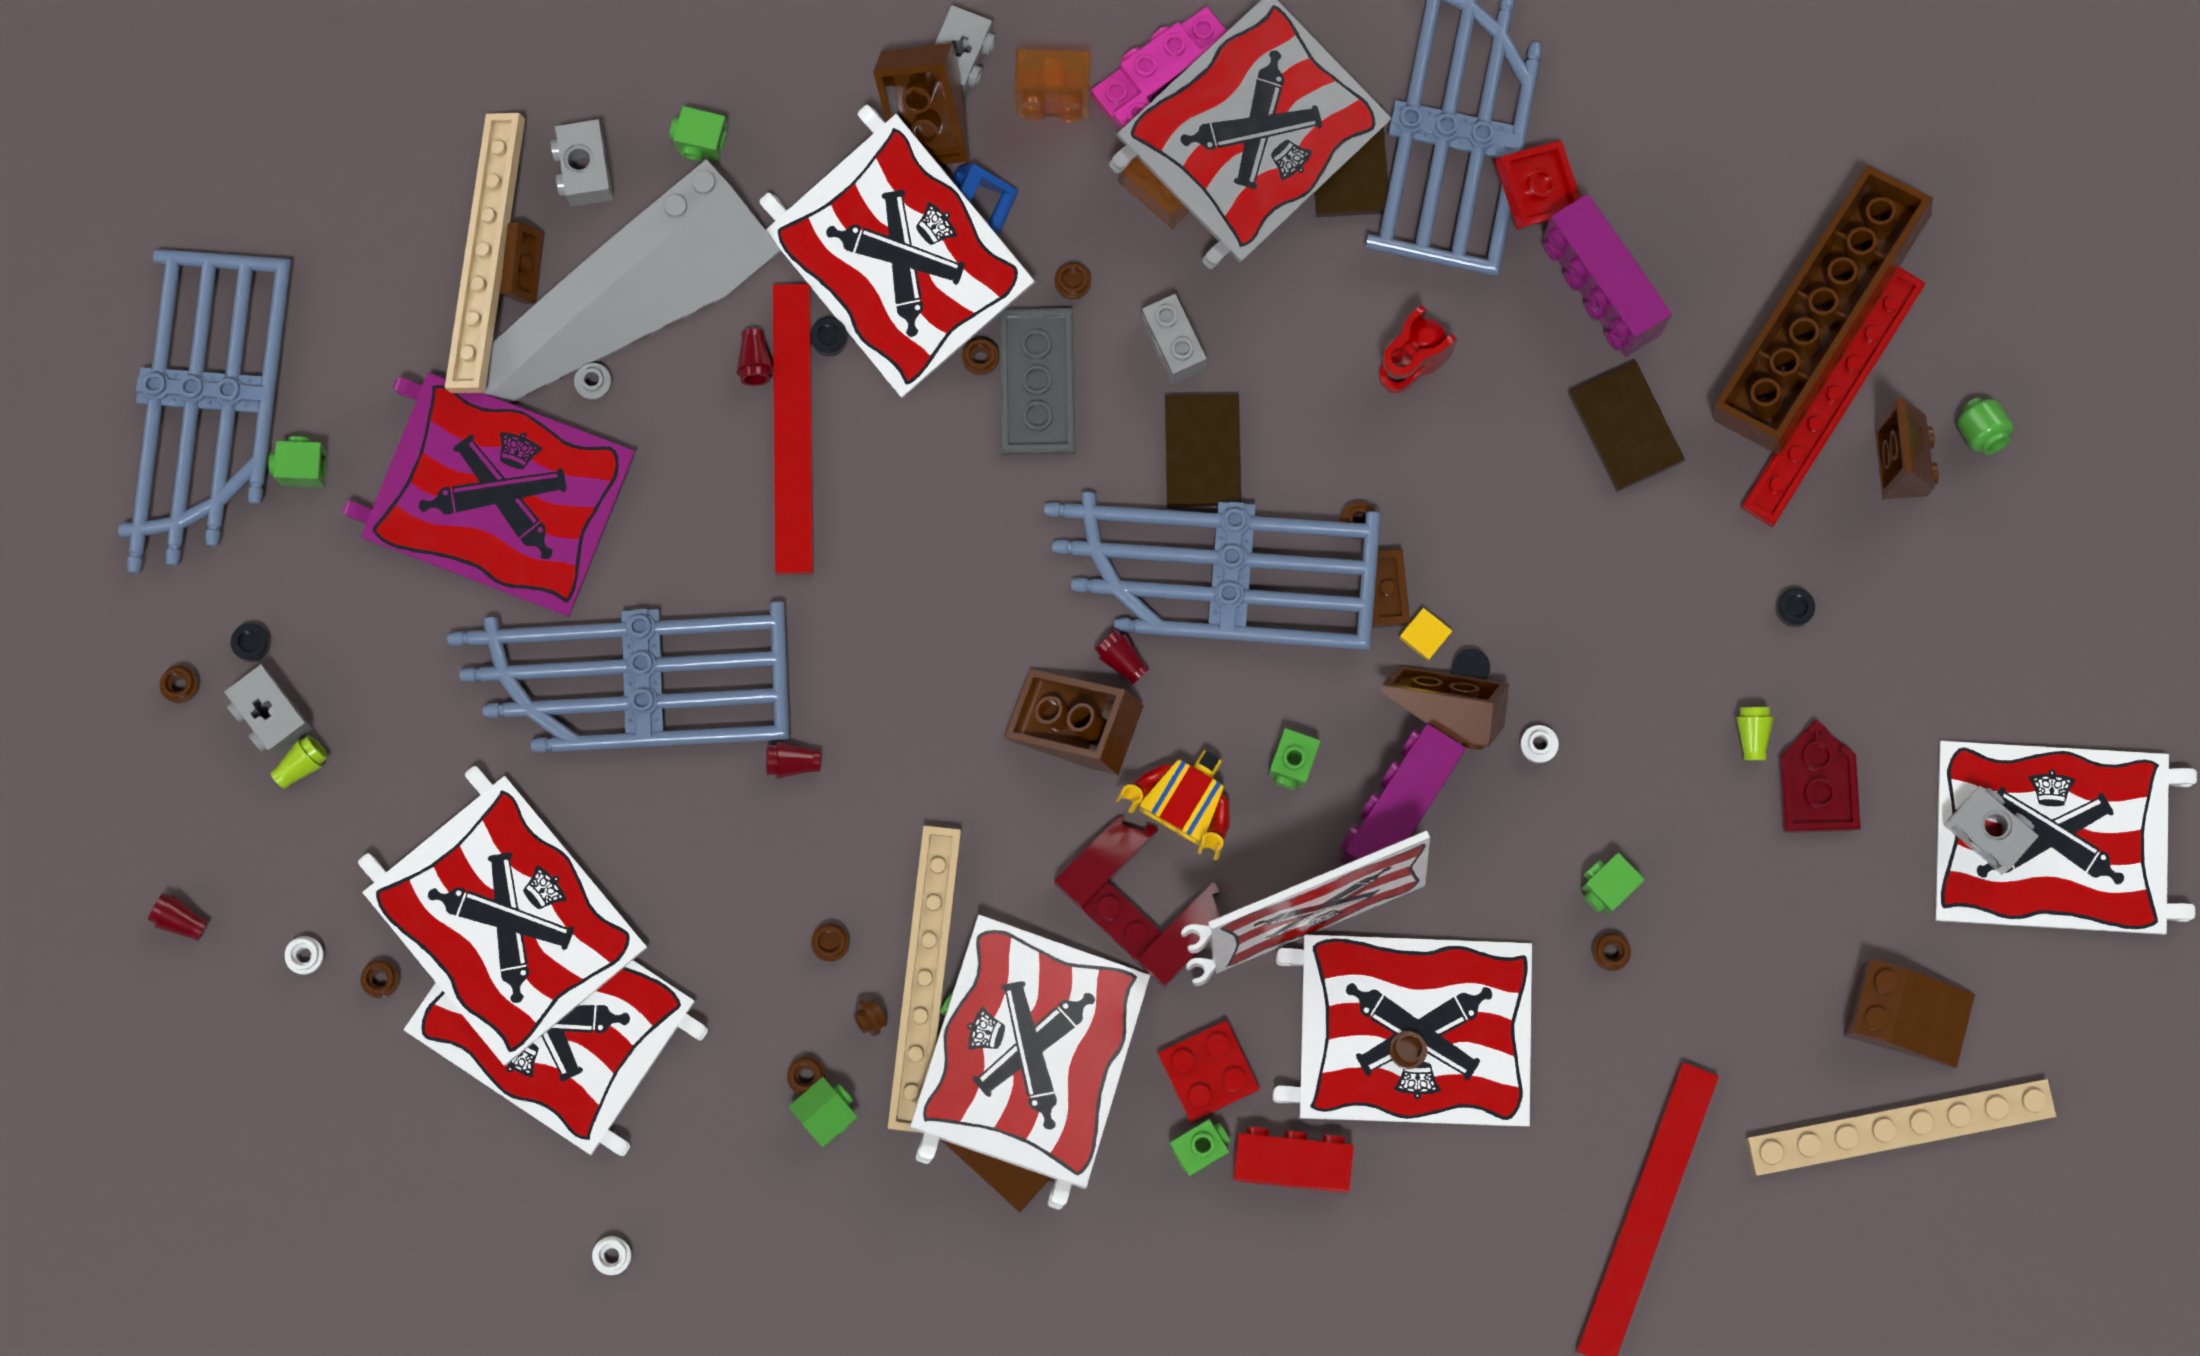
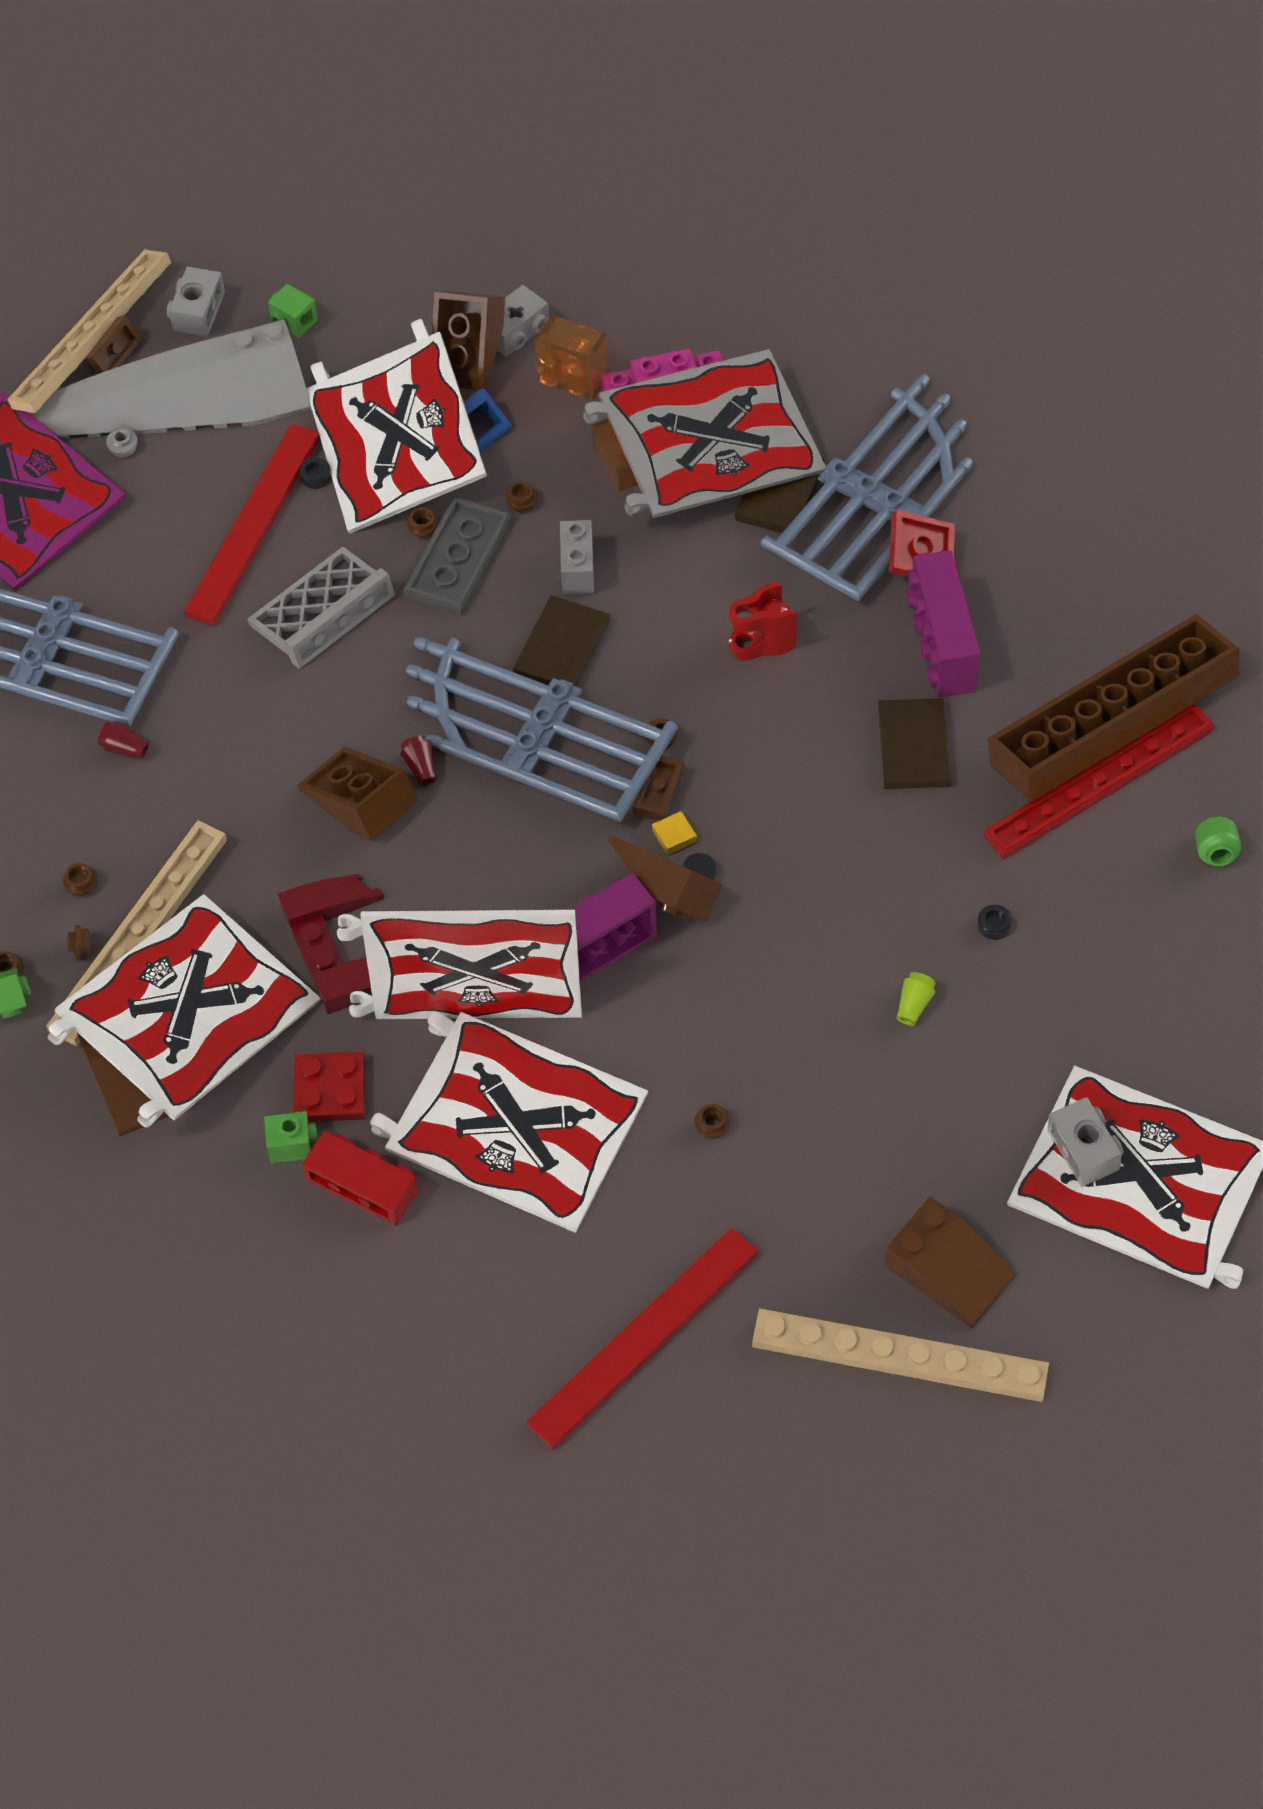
camera: 25 degrees right, 20 degrees down
dark red cone [736,328,773,386] -> none
torso [1116,750,1230,860] -> none
bright green brick [1269,728,1321,791] -> none
reddish brown plate [1389,1031,1427,1069] -> none
white plate [1520,725,1559,763] -> none
bright green brick [1581,852,1645,915] -> none
dark red tile [1780,719,1861,833] -> none
reddish brown slope [1875,399,1939,499] -> none
none -> light grey fence [247,547,395,669]

